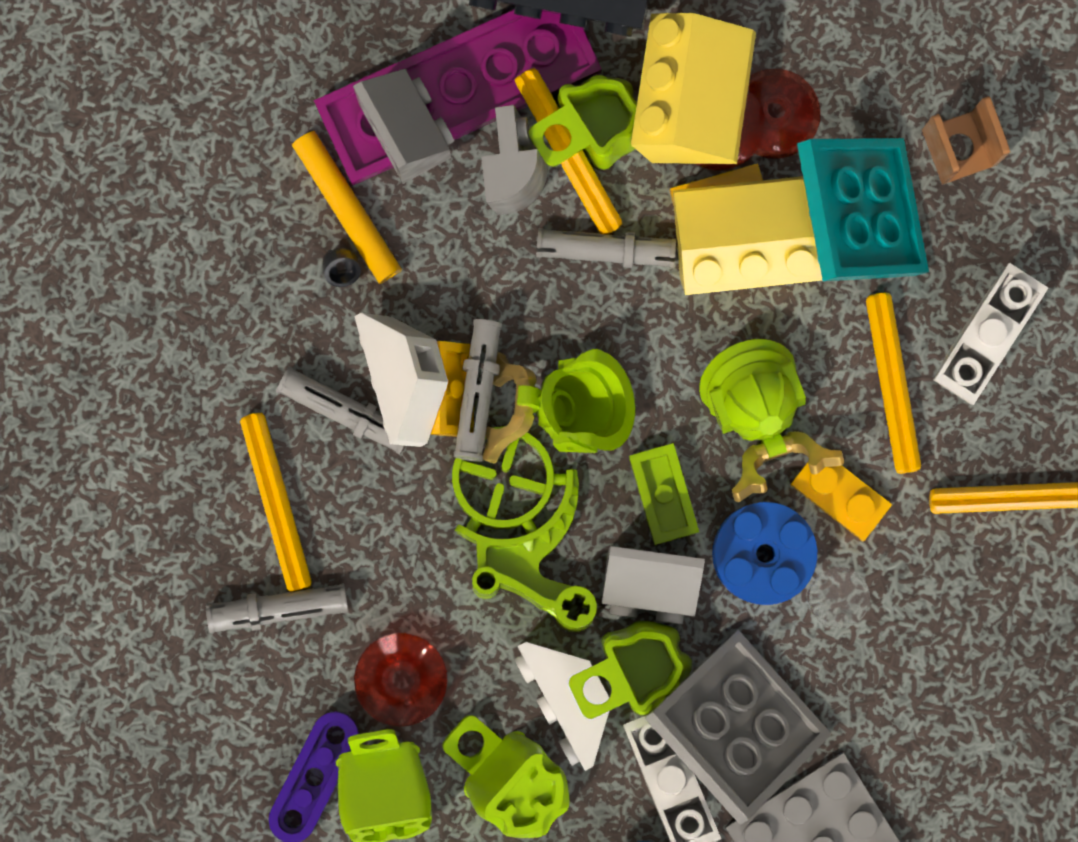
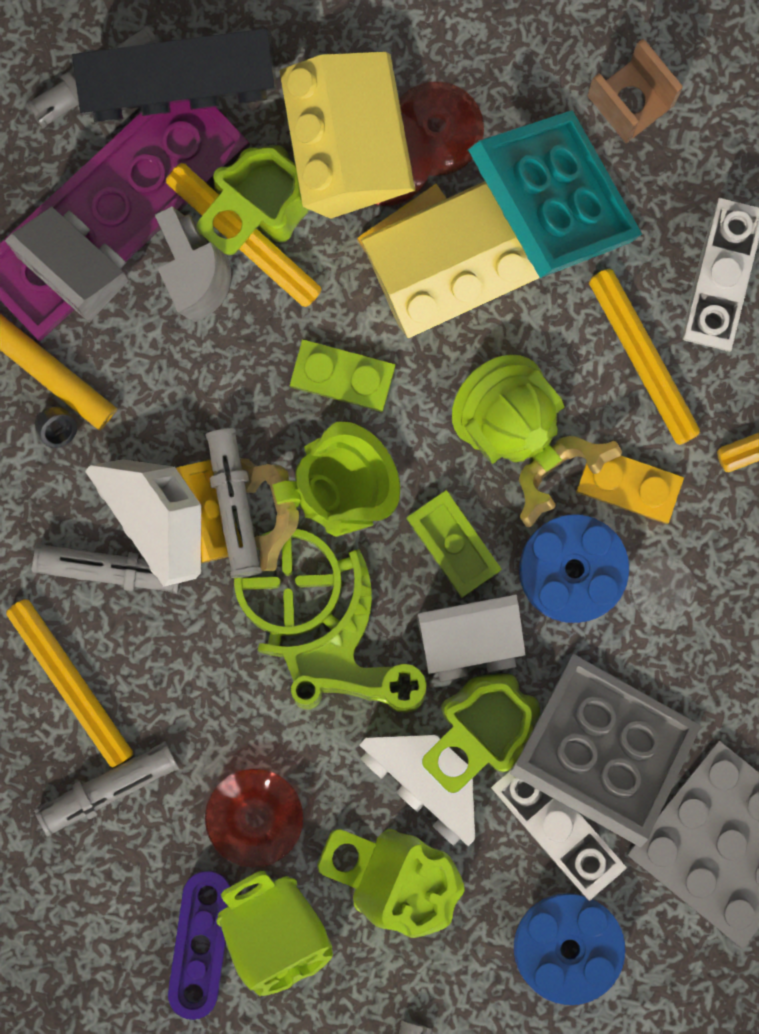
camera: 15 degrees left, 0 degrees up
light grey pin [536,228,676,268] -> none
none -> lime plate [289,339,396,412]

